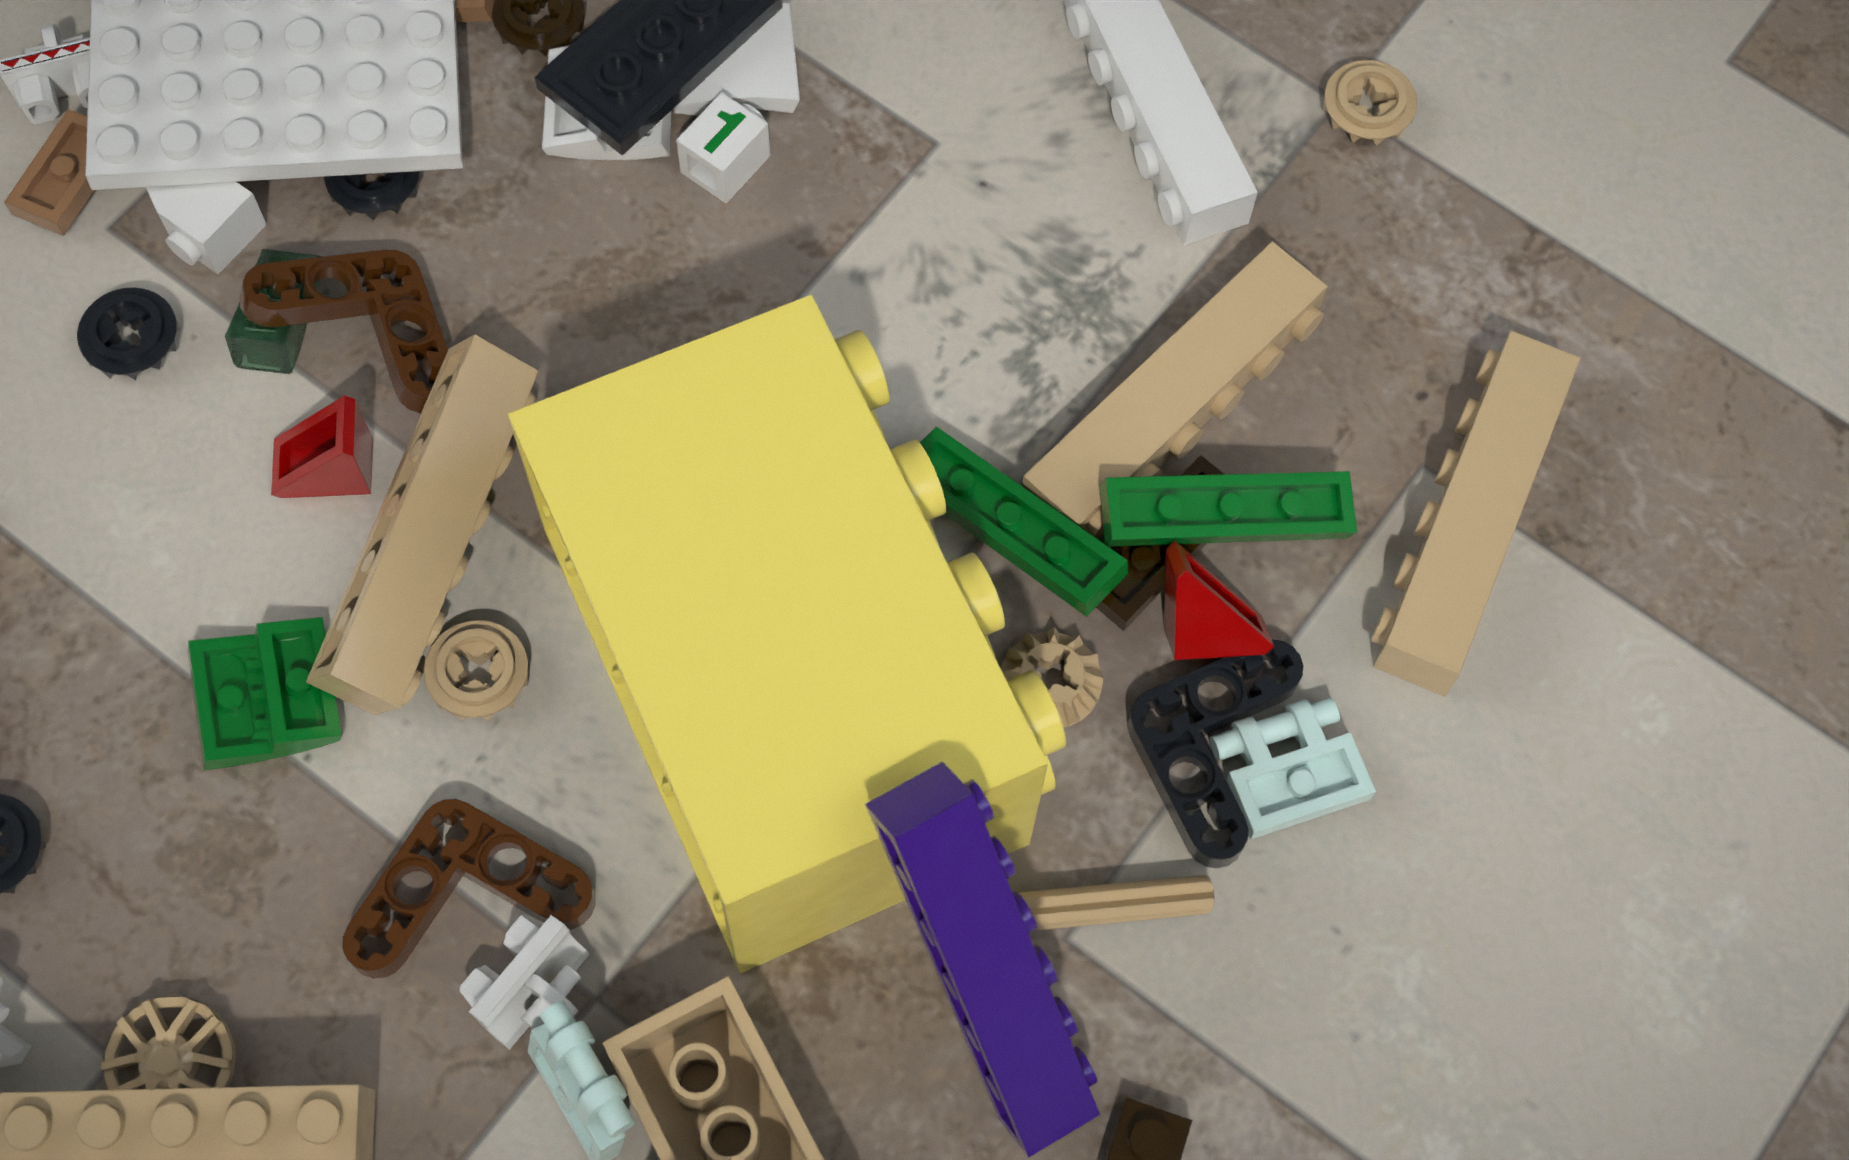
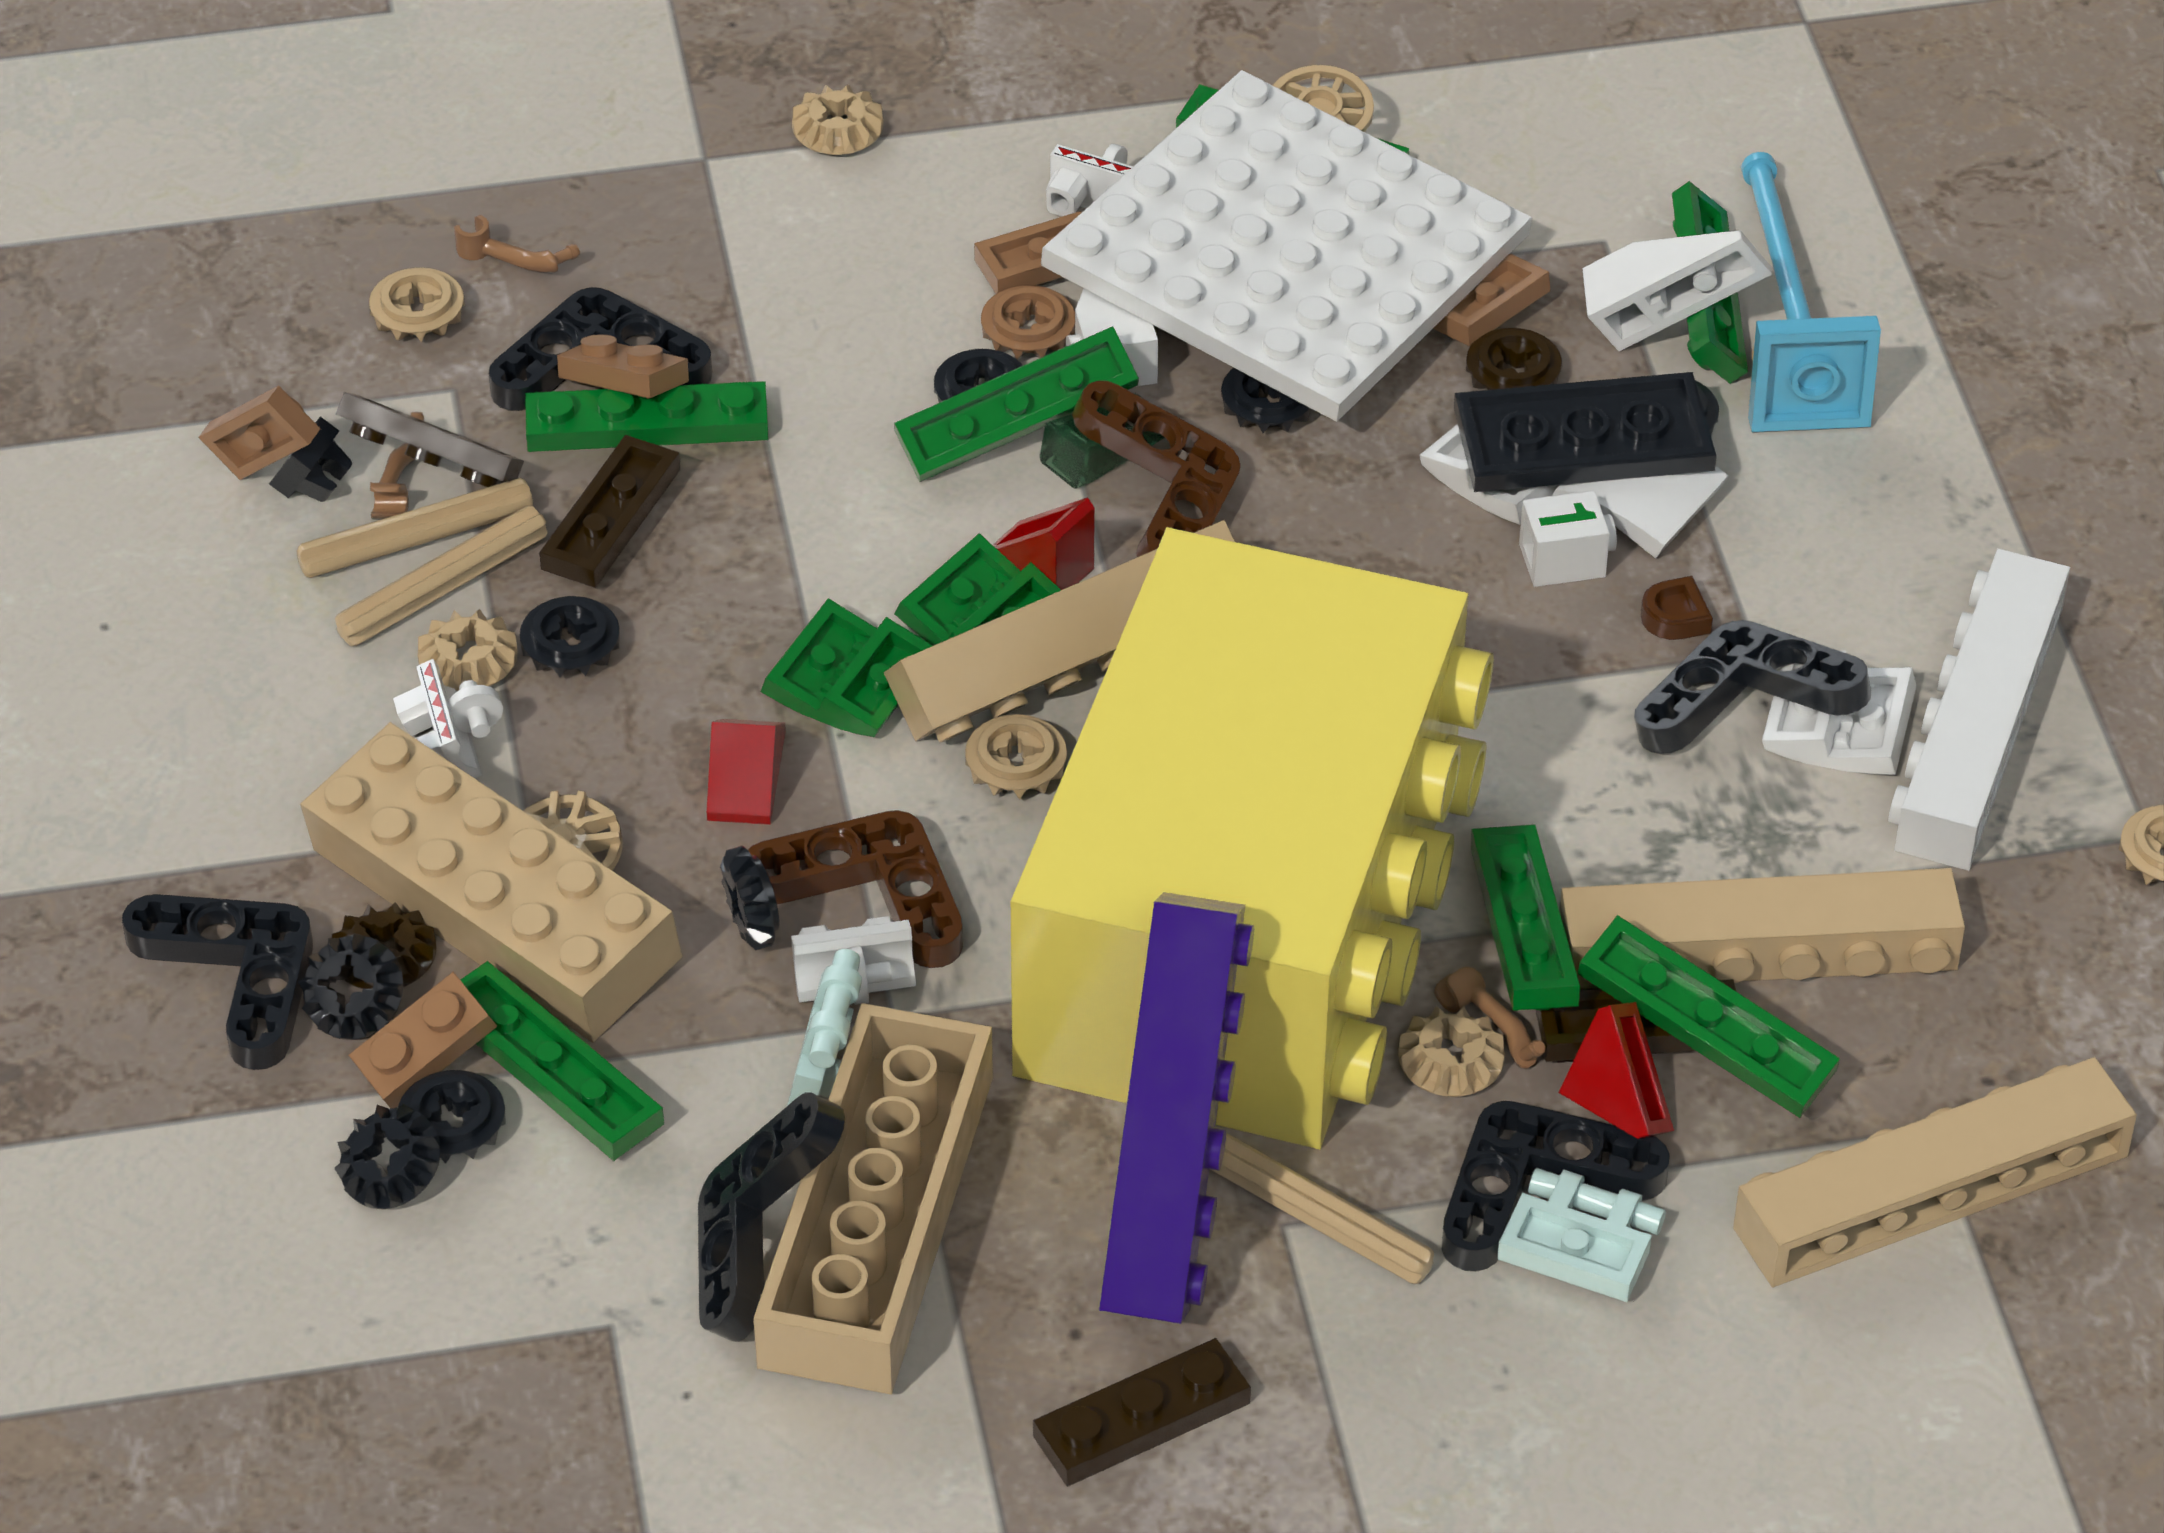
camera: 45 degrees right, 20 degrees down
none -> red slope [706,719,786,825]
none -> black gear [720,845,780,950]
none -> green plate [894,326,1139,482]
none -> green slope [894,533,1061,646]
none -> medium nougat gear [981,285,1075,360]
none -> medium nougat piece [1434,967,1545,1069]
none -> black beam [1634,620,1871,754]
none -> reddish brown tile [1641,576,1713,640]
none -> white slope [1762,650,1916,775]

